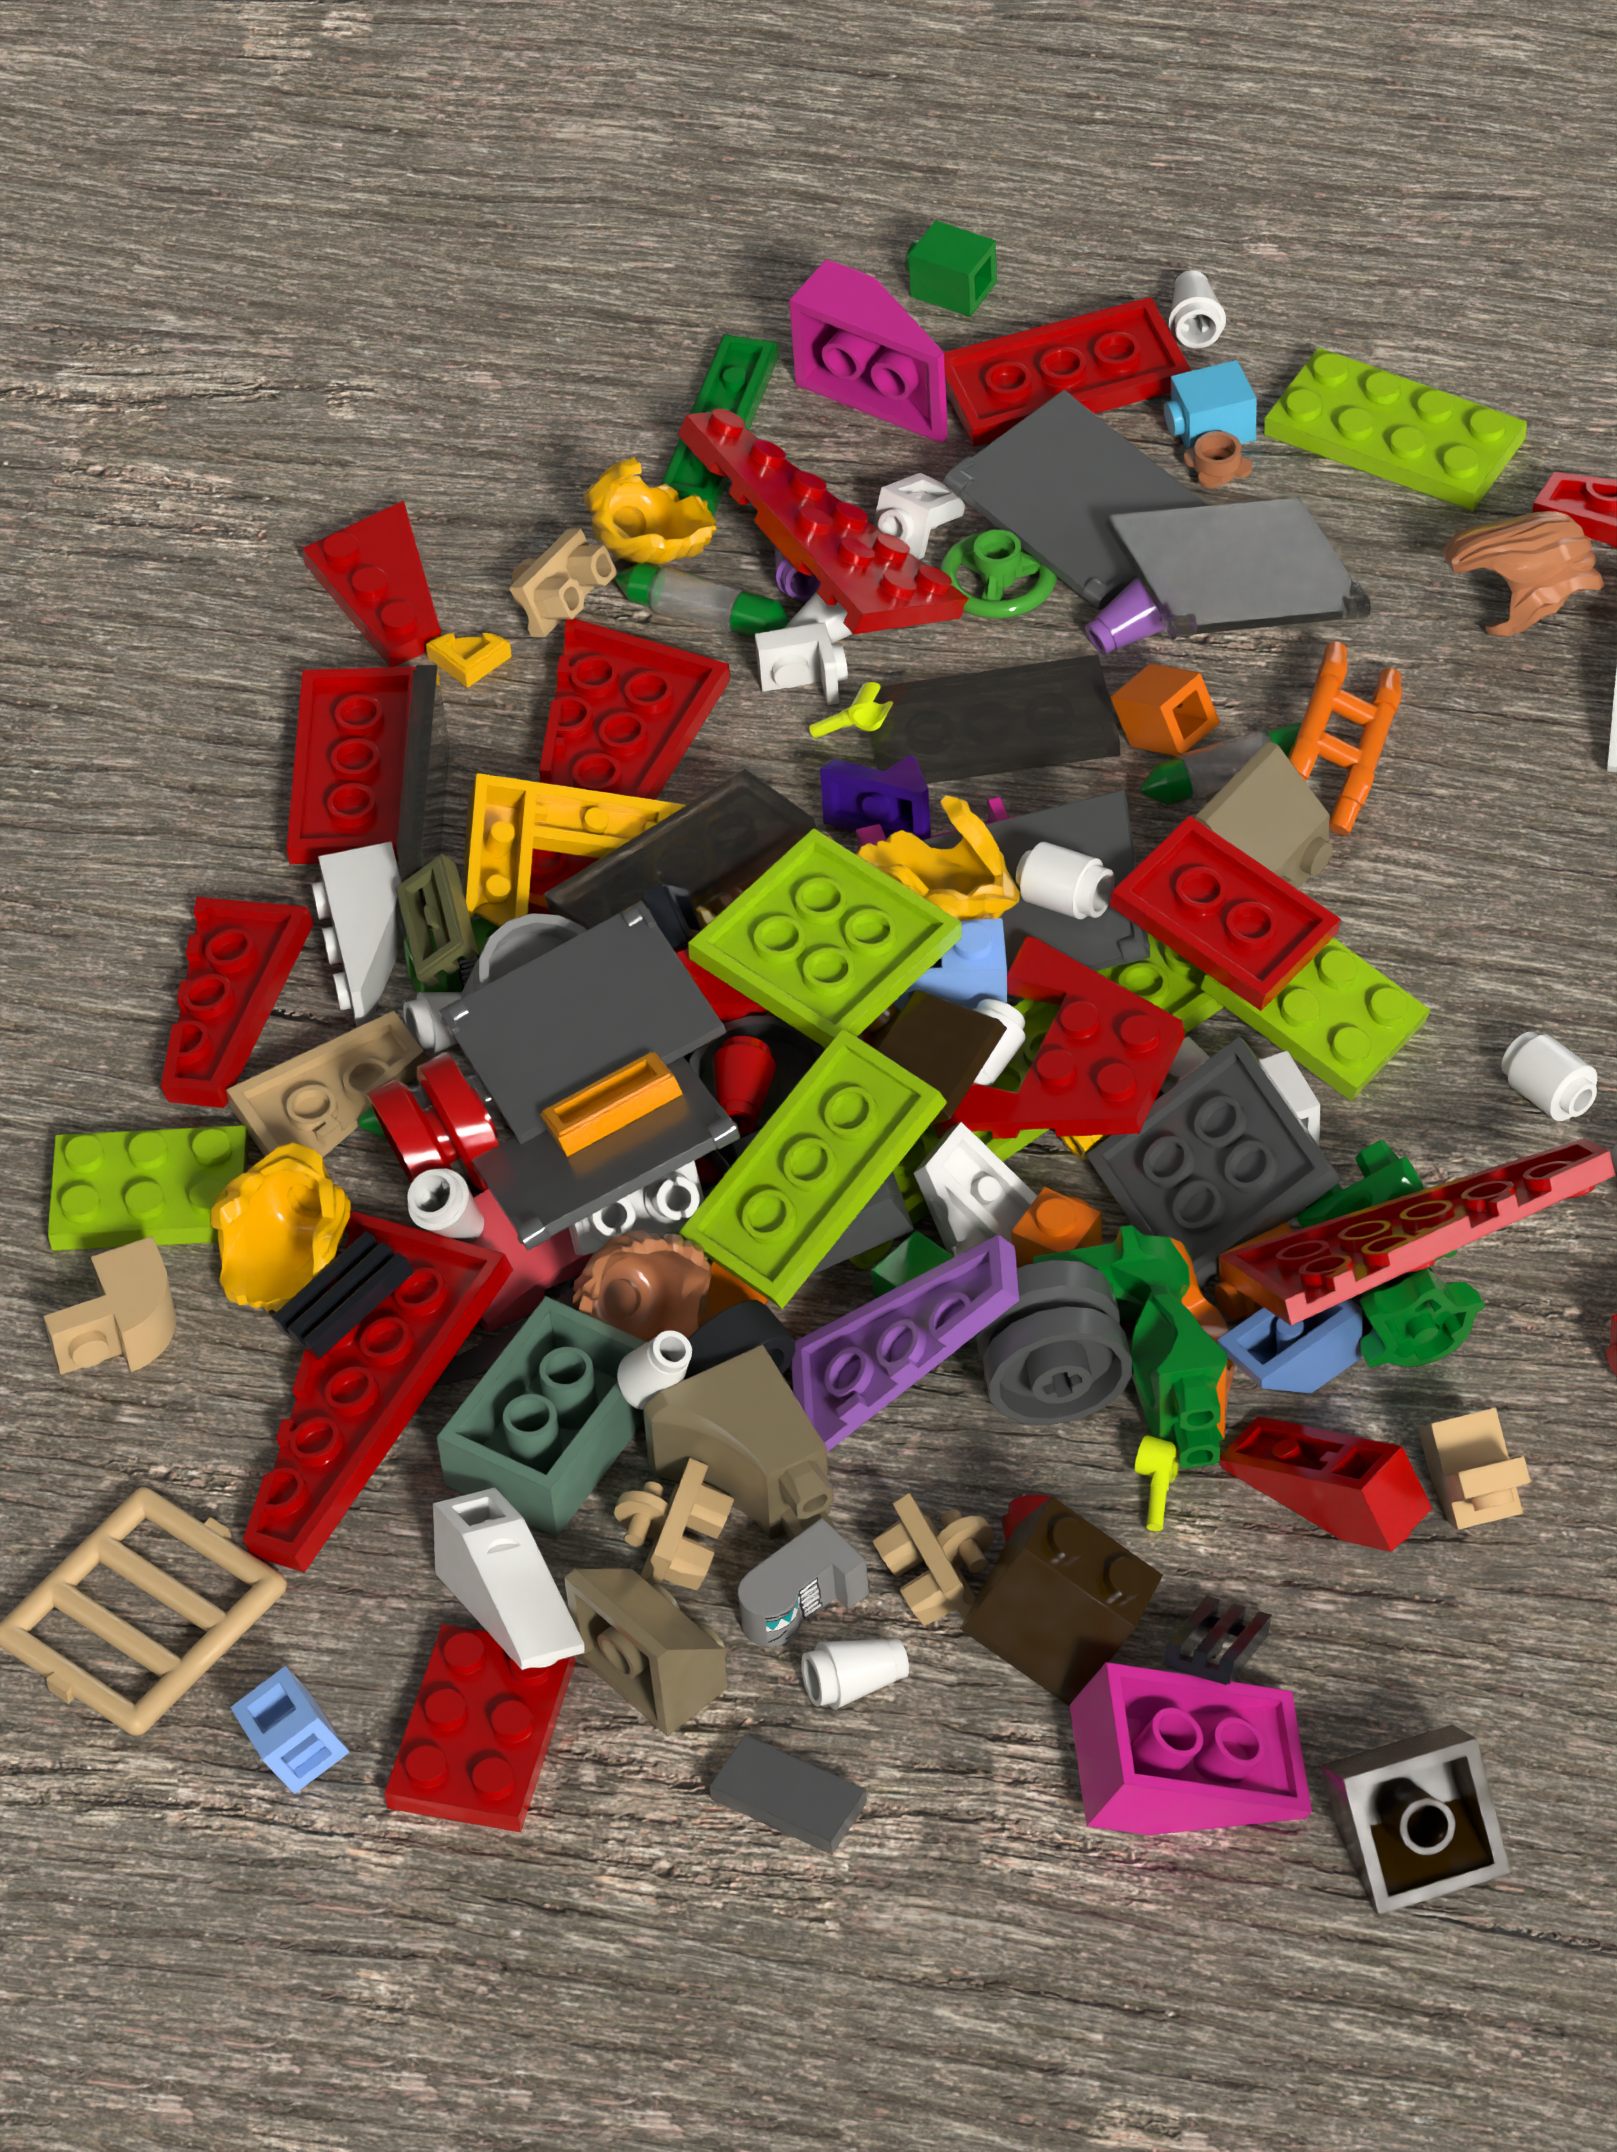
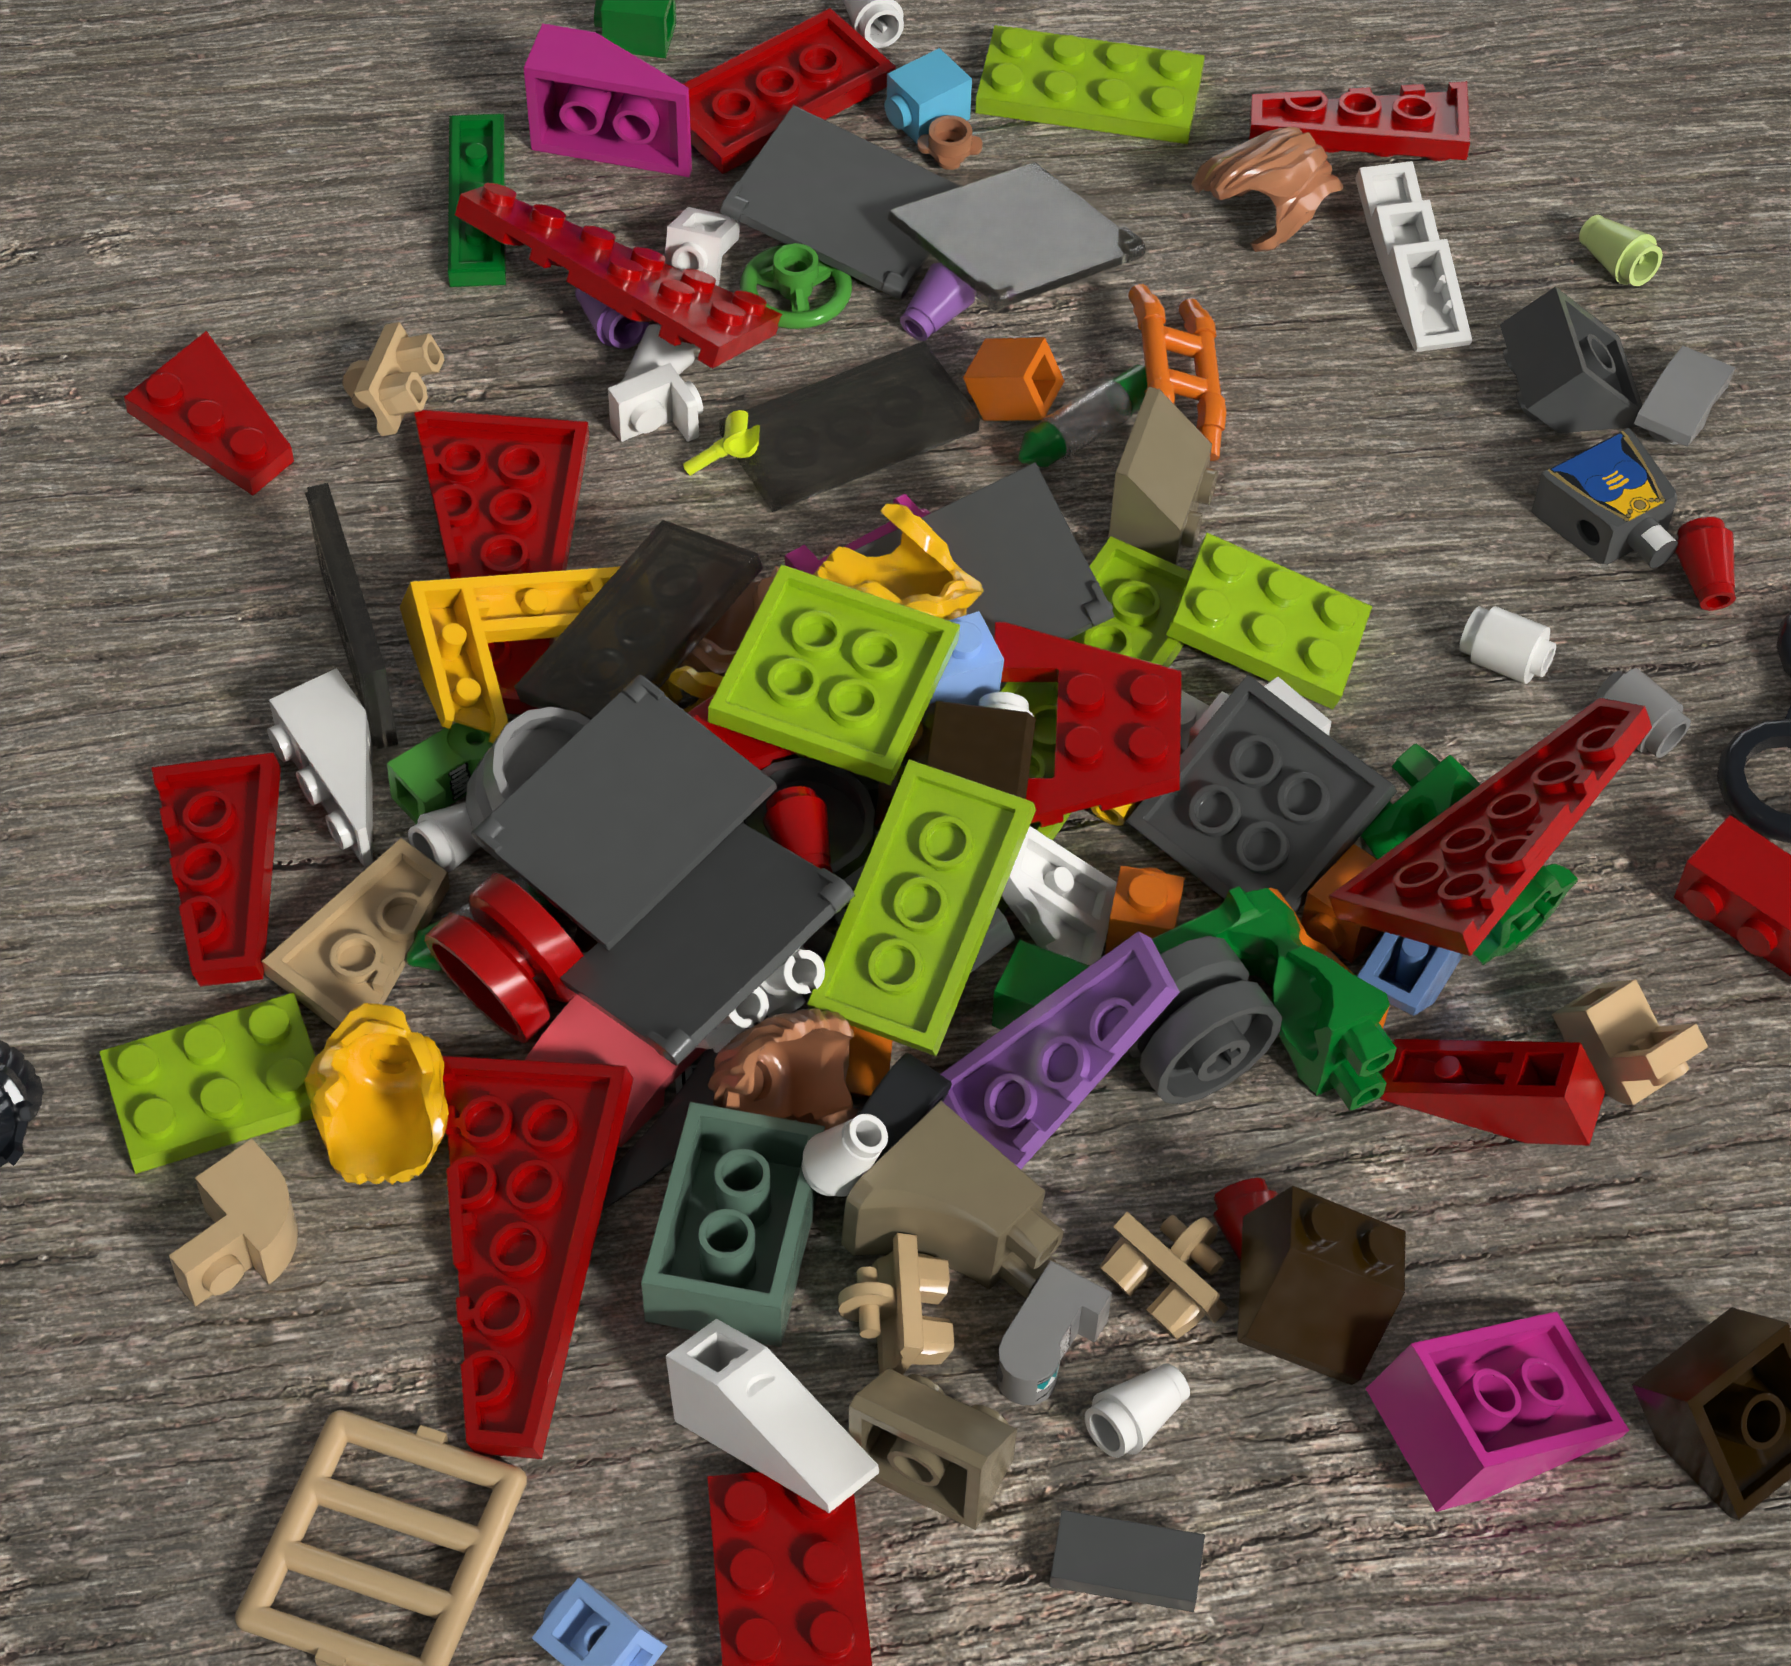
camera: 25 degrees left, 5 degrees up
black tile [272,1231,414,1359] -> none
red plate [286,666,424,865] -> none
olive tile [395,854,479,988] -> none
white cone [408,1169,484,1243] -> none
yellow tile [426,633,512,688] -> none
light orange tile [540,1052,683,1157] -> none
yellow hair [583,457,717,565] -> none
piece [615,563,789,637] -> none
black tile [643,883,704,949] -> none
dark purple slope [820,755,931,840] -> none
white brick [1016,842,1115,919] -> none
red plate [1109,815,1341,1011] -> none
neon yellow hand [1135,1435,1179,1531] -> none
black tile [1163,1596,1272,1685] -> none

